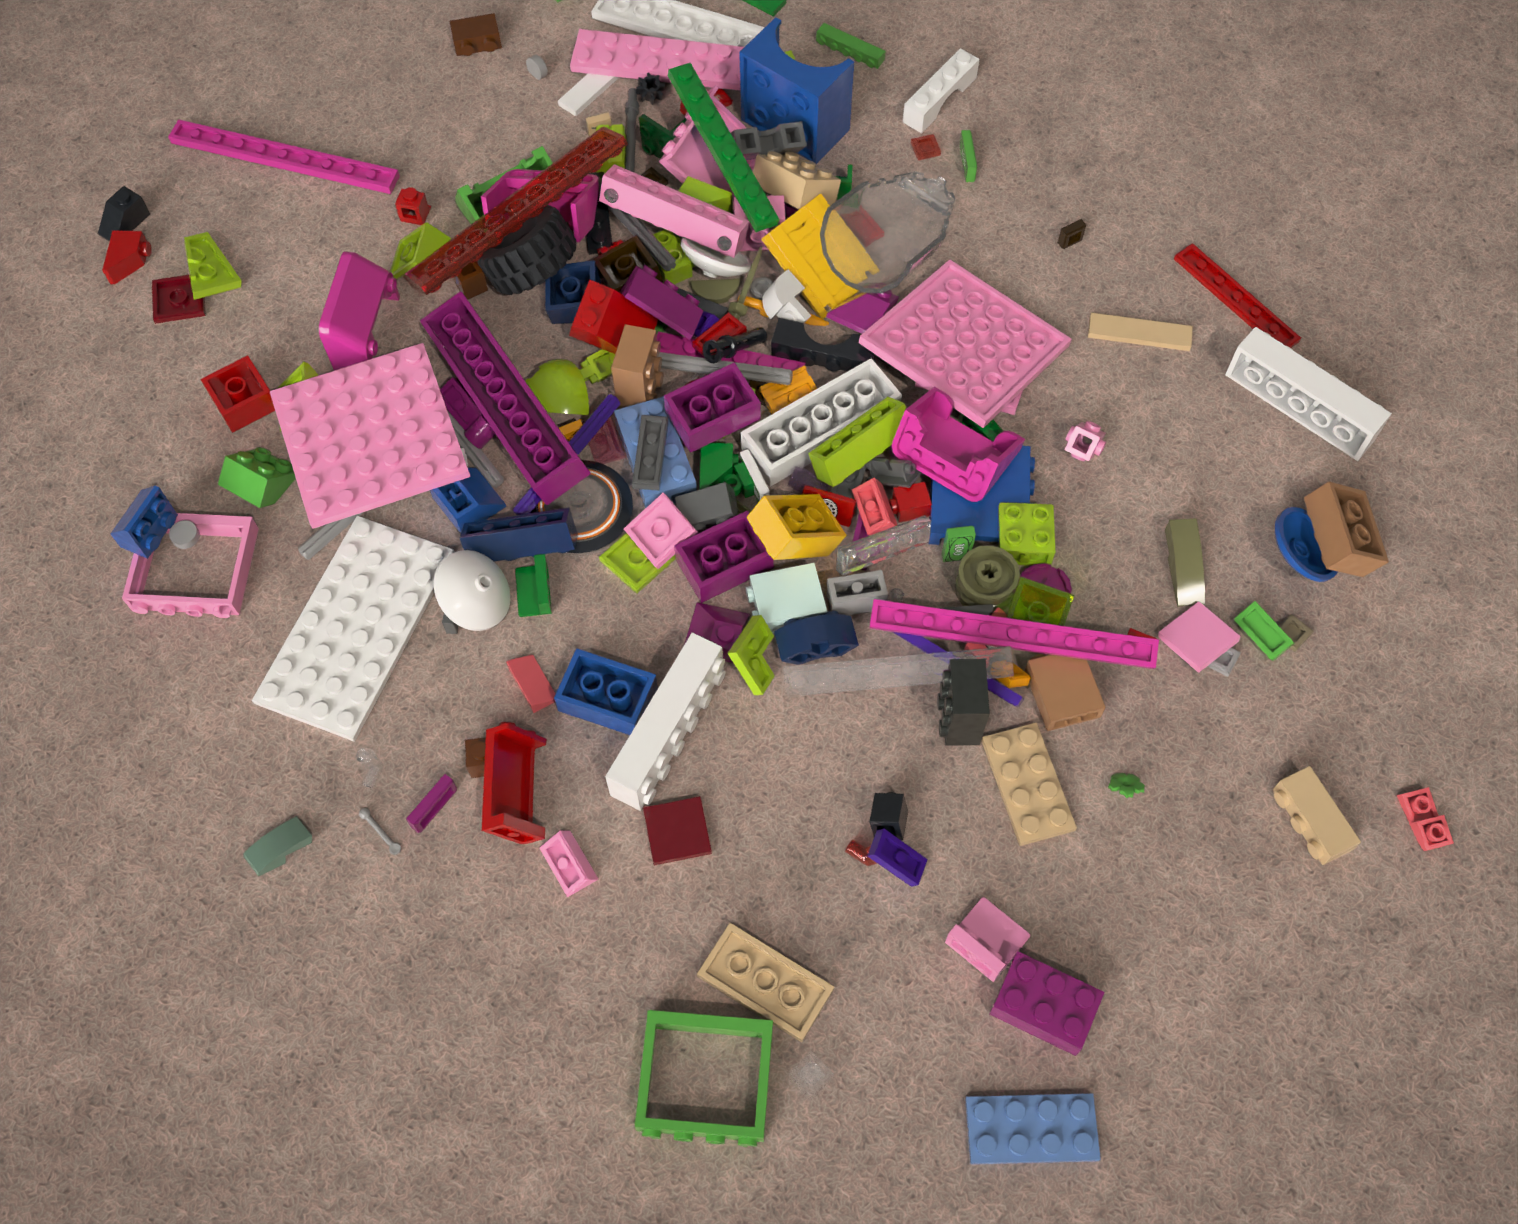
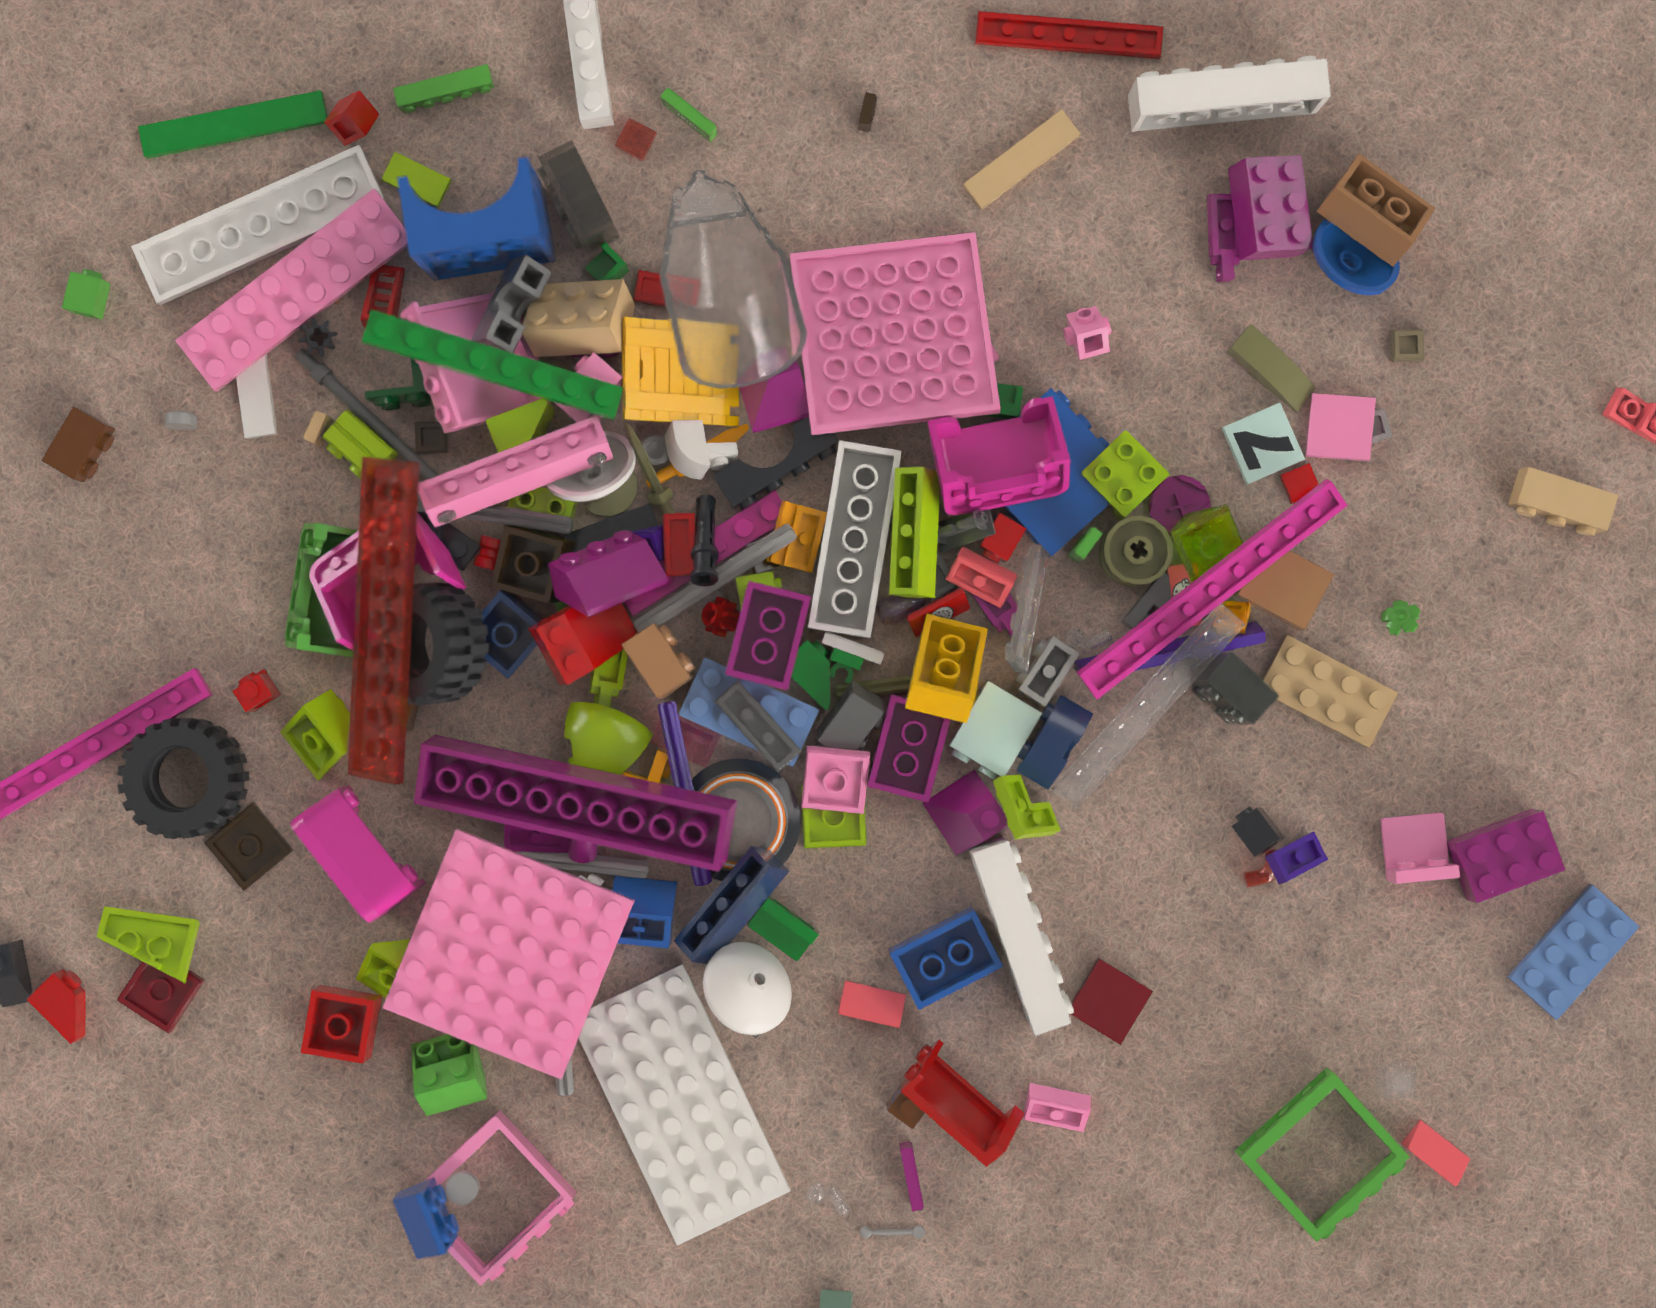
camera: 50 degrees left, 25 degrees up
tan plate [697,923,834,1042] -> none
bright green tile [1234,601,1295,661] -> none
none -> black tyre [117,718,249,839]
none -> dark brown tile [204,802,294,891]
none -> red panel [324,90,379,146]
none -> clear smoke brick [537,140,620,255]
none -> magenta hinge [1207,194,1240,282]
none -> light aqua tile [1221,403,1305,485]
none -> magenta brick [1228,155,1313,261]
none -> coral slope [1401,1120,1470,1187]

